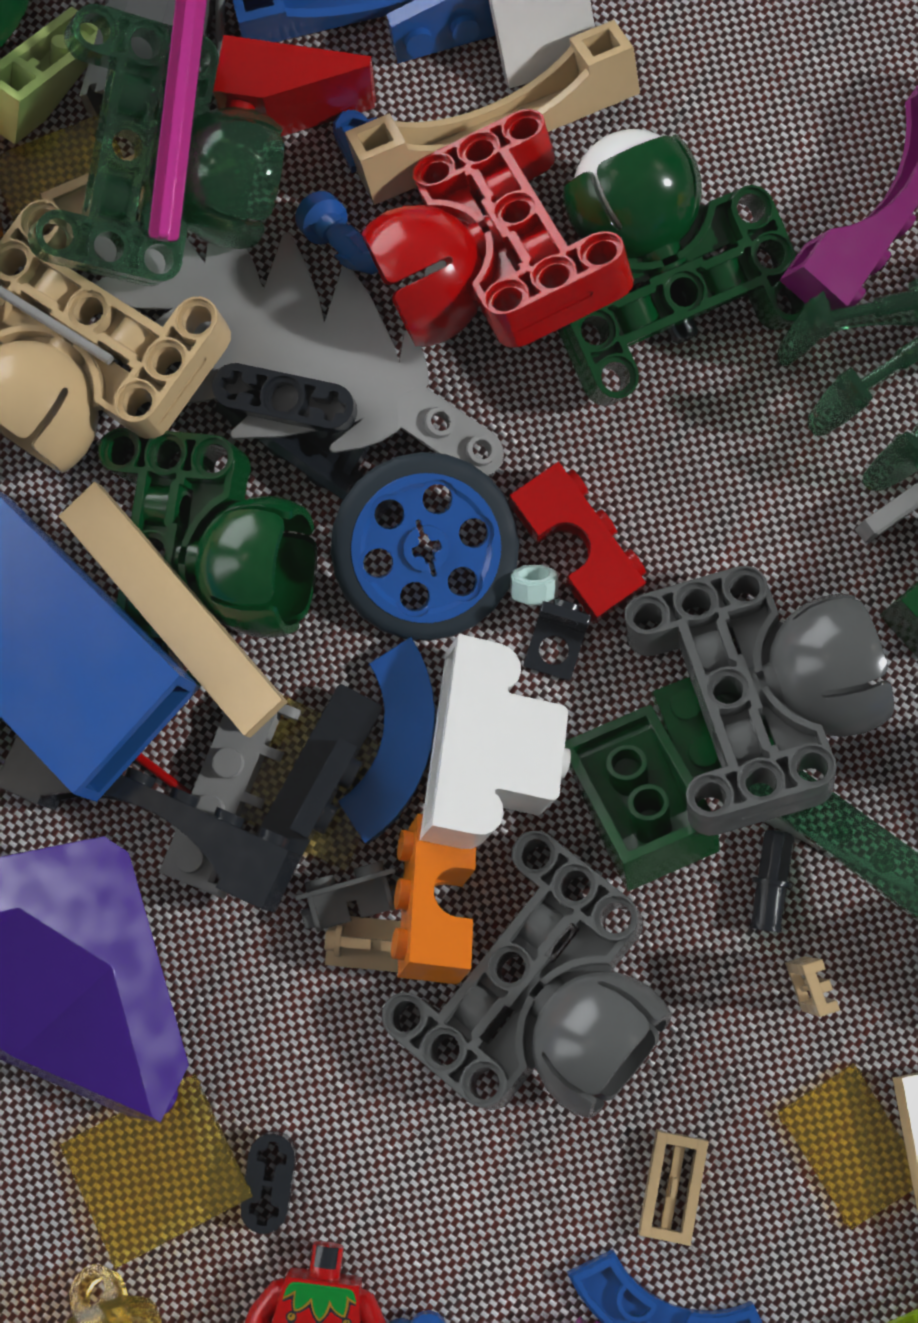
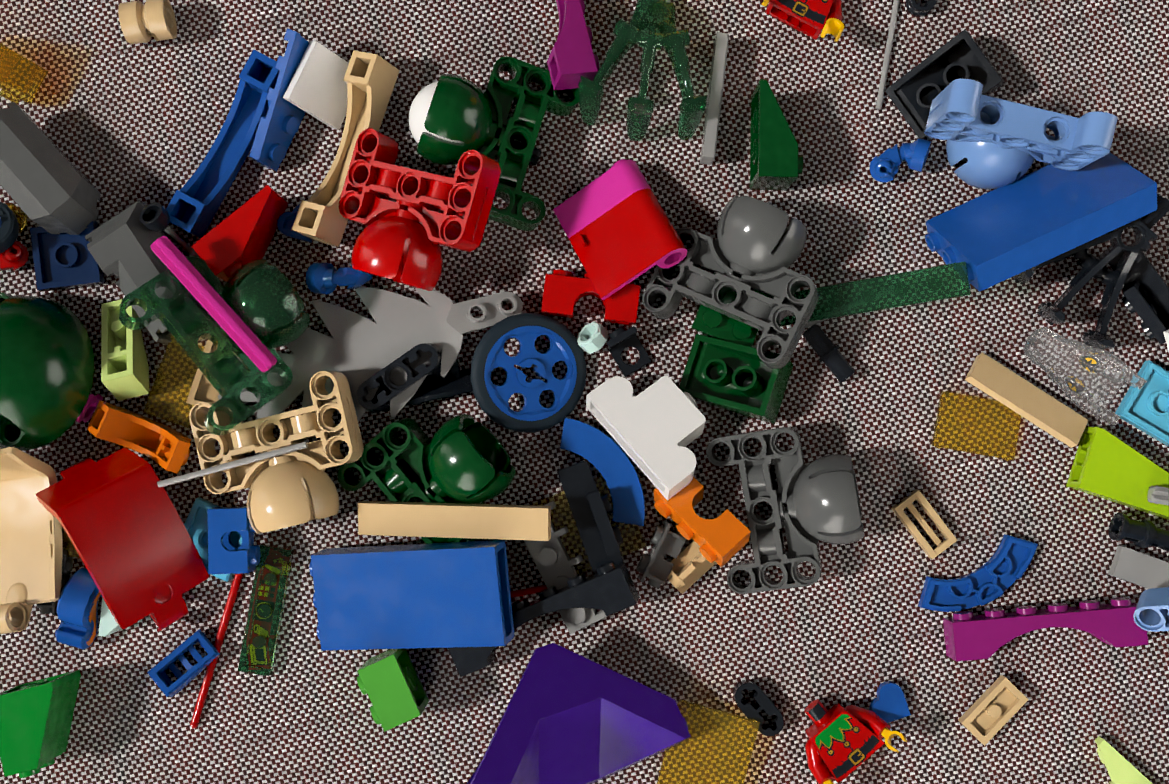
camera: 55 degrees left, 5 degrees up
tan tile [785,956,840,1017] -> none
none -> red door [553,159,687,300]

